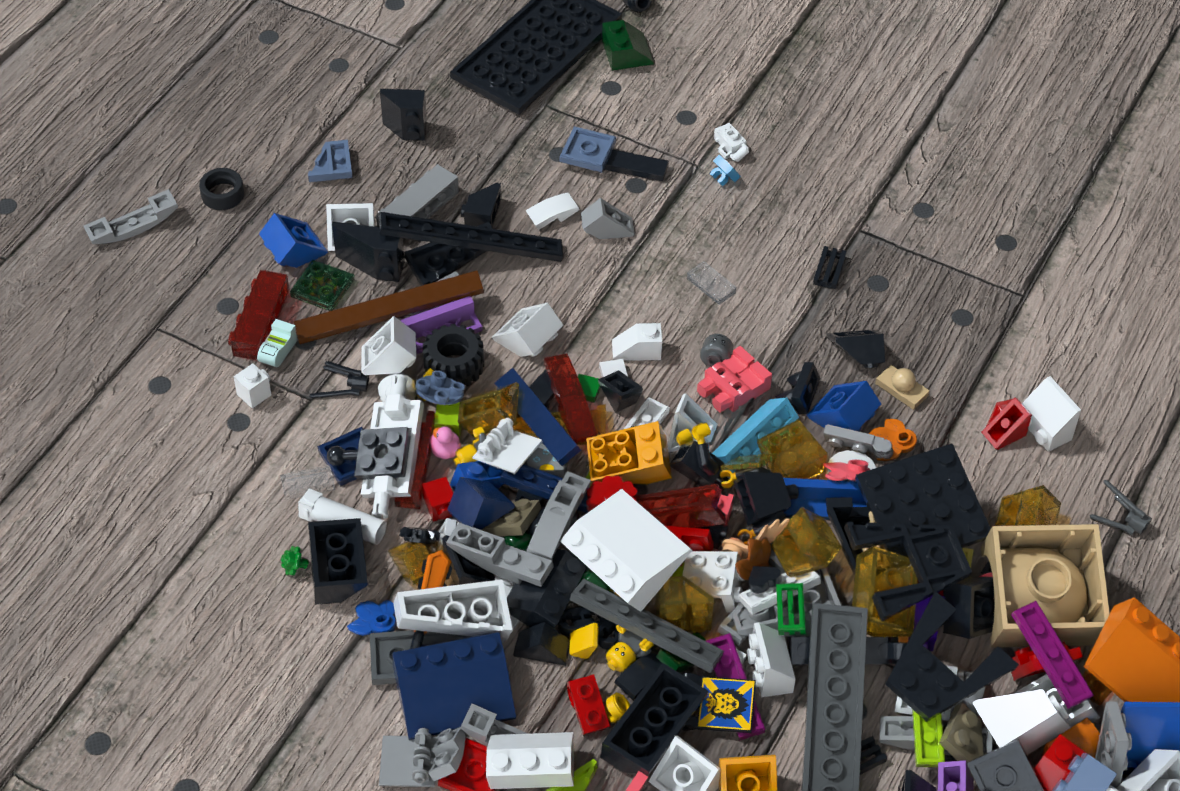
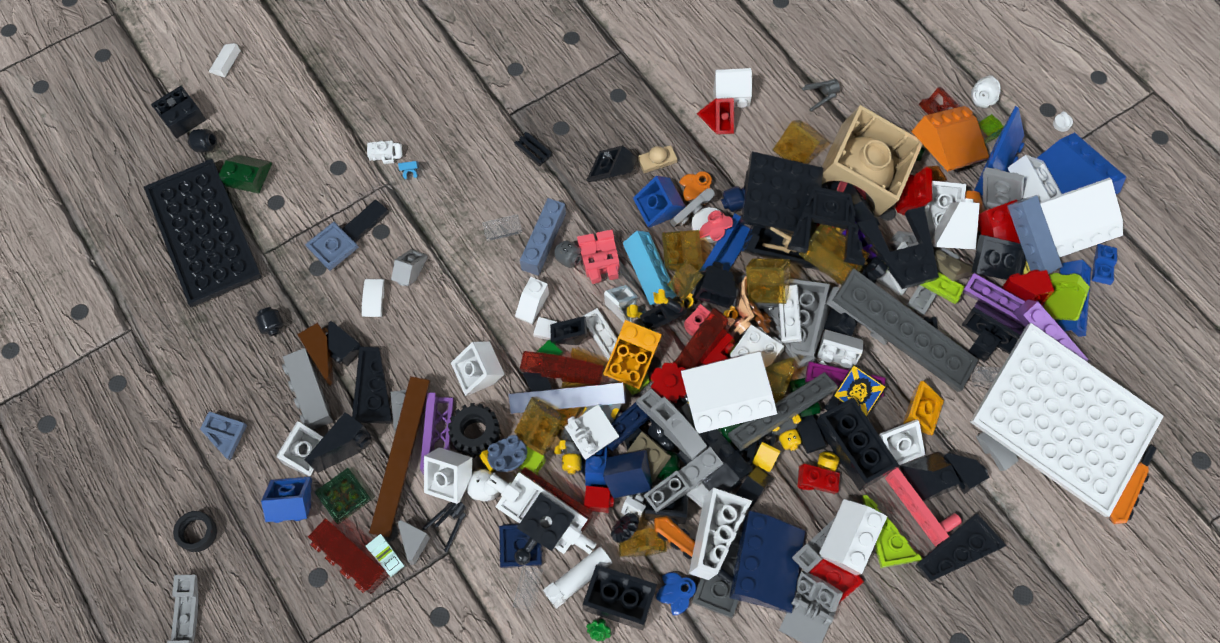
camera: 60 degrees left, 15 degrees up
white brick [234,363,271,409] -> none
black tile [379,212,563,262] -> none
black slope [380,89,427,141] -> none
bright pink animal [430,427,461,459] -> none
black tile [749,566,782,593] -> none
black tile [775,362,821,414] -> none
green tile [776,583,806,635] -> none
magenta tile [1011,601,1094,709] -> none
none -> black head [255,307,284,337]
none -> reddish brown slope [297,322,333,386]
none -> light grey slope [398,520,430,565]
none -> sand blue brick [520,198,566,276]

